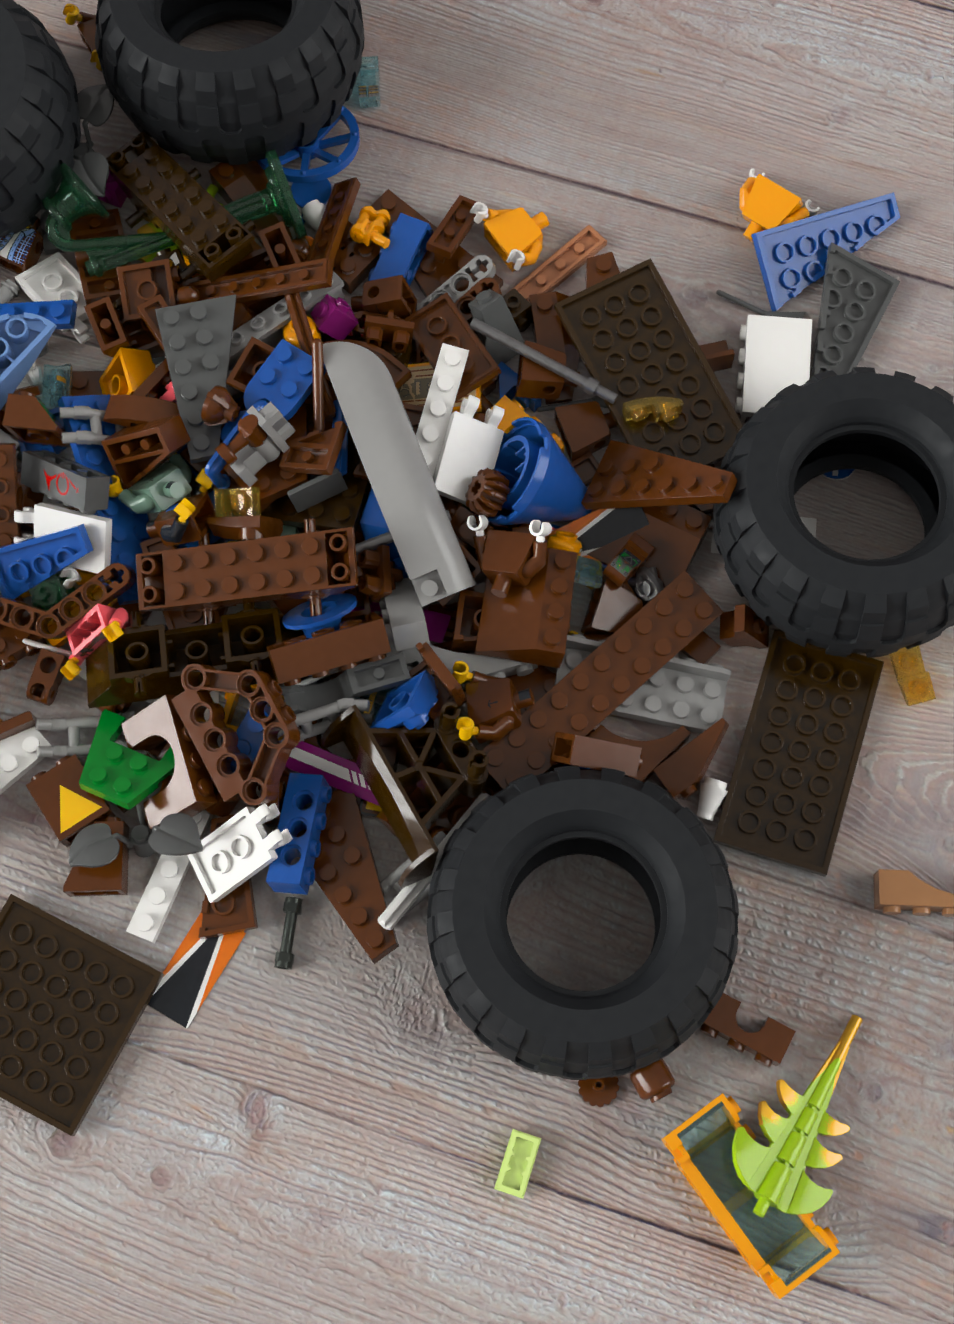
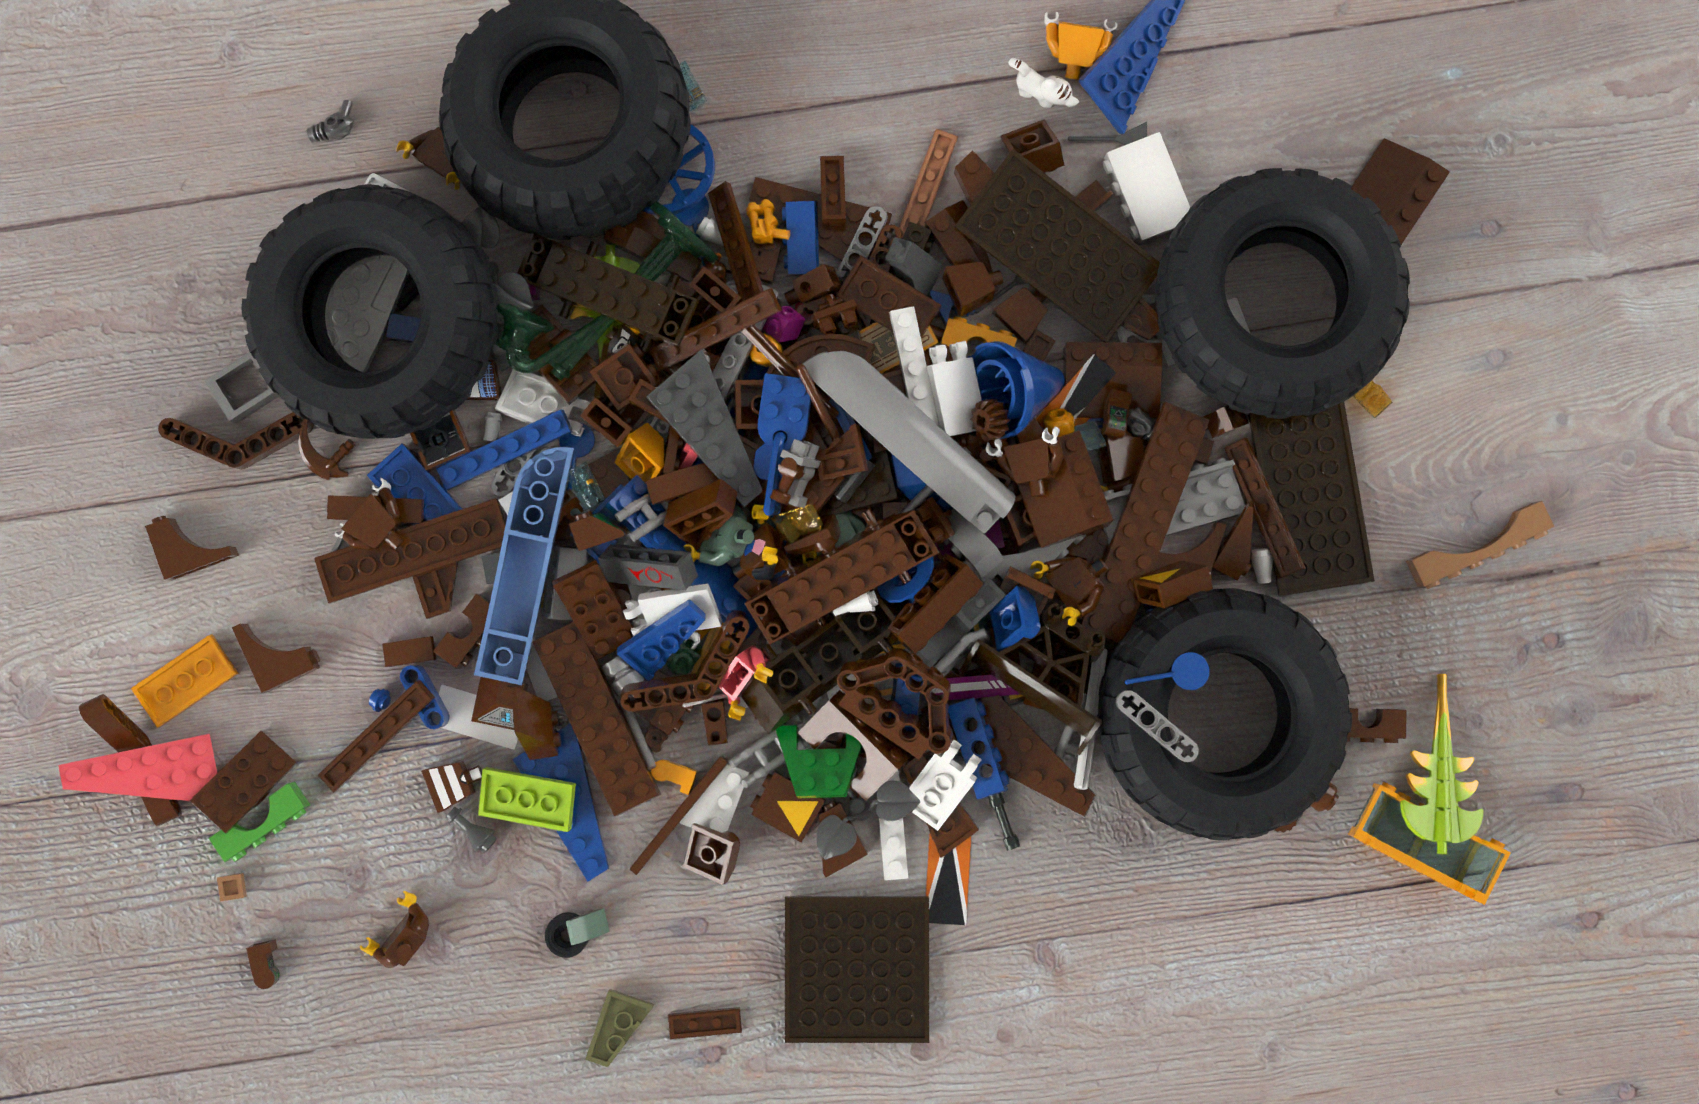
camera: 30 degrees left, 15 degrees up
reddish brown hinge [177,286,200,304] -> none
reddish brown piece [201,385,241,427] -> none
light orange torso [469,202,549,272] -> none
flat silver bar [469,317,618,404] -> none
yellowish green plate [494,1129,542,1199] -> none
reddish brown wing [581,440,738,510] -> none
clear yellow slope [622,397,683,422] -> none
dark grey wing [811,243,900,377] -> none
none -> blue piece [559,423,595,490]
none -> white cone [833,591,878,616]
none -> reddish brown slope [1001,119,1065,173]
none -> white animal [1008,58,1079,108]
none -> light grey beam [1116,690,1199,762]
none -> blue piece [1125,652,1209,690]
none -> reddish brown tile [1224,438,1305,578]

